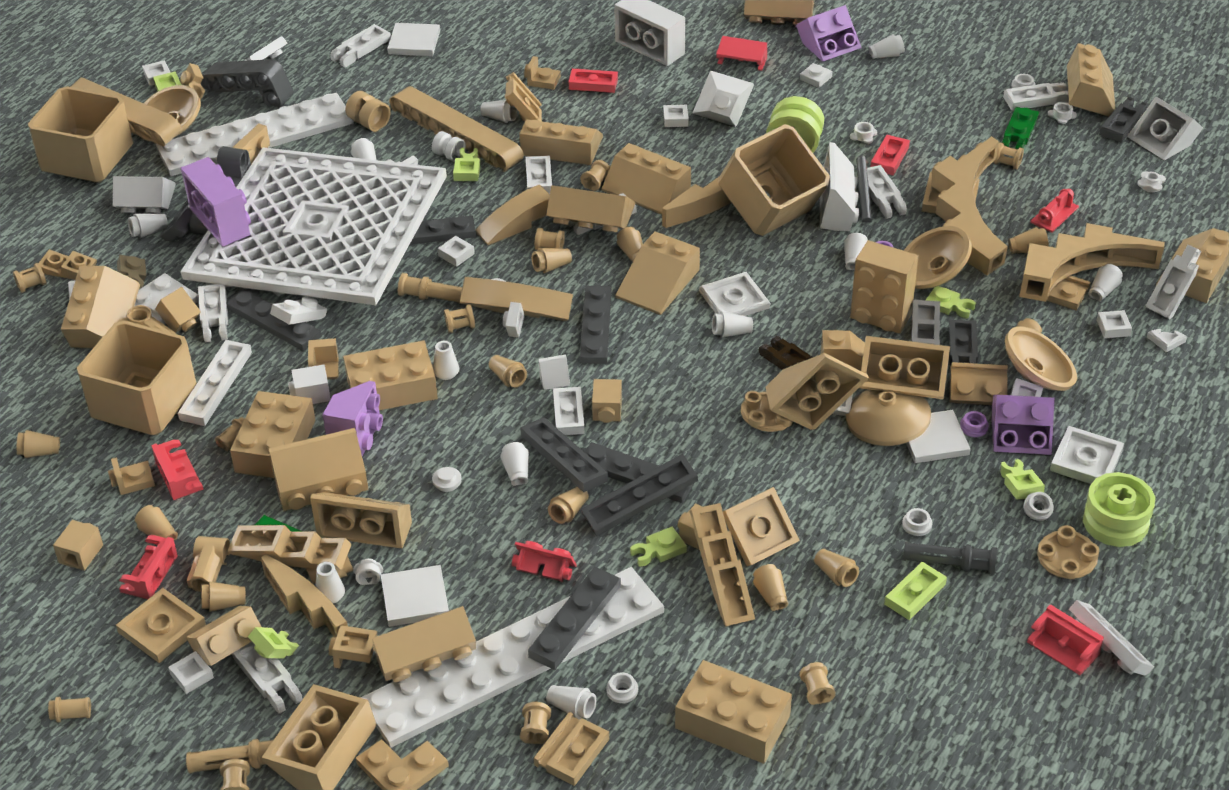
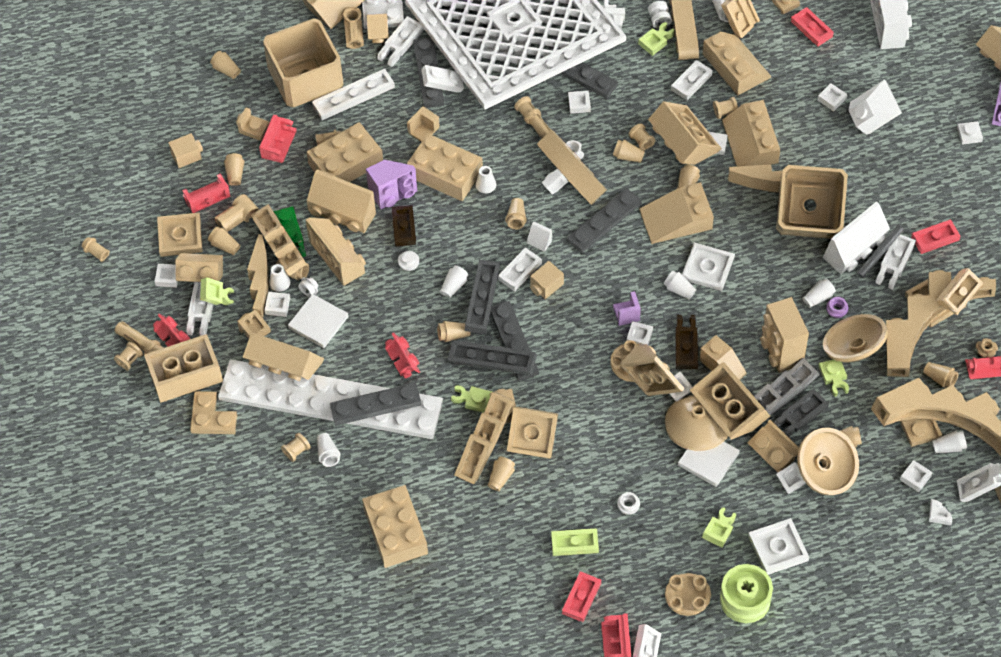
camera: 45 degrees right, 15 degrees up
white brick [288,364,331,404] -> none
tan bush [444,304,475,333] -> none
tan slope [476,184,550,245] -> none
tan plate [534,712,609,786] -> none
white plate [606,672,638,703] -> none
coral hinge [716,36,767,71] -> none
yellowish green wheel [766,96,824,153] -> none
tan bush [799,662,836,705] -> none
tan cone [814,549,859,587] -> none
white plate [850,122,877,144] -> none
dark grey pin [903,542,997,575] -> none
lavender plate [960,411,989,437] -> none
lavender slope [992,395,1054,455] -> none
white plate [1023,492,1054,521] -> none
none -> coral hinge [153,314,190,347]
none -> white plate [265,292,290,317]
none -> dark brown plate [392,205,416,247]
none -> coral plate [562,571,601,622]
none -> lavender panel [613,291,641,326]
none -> white plate [626,321,653,345]
none -> tan slope [936,268,983,315]
none -> tan plate [976,338,998,358]

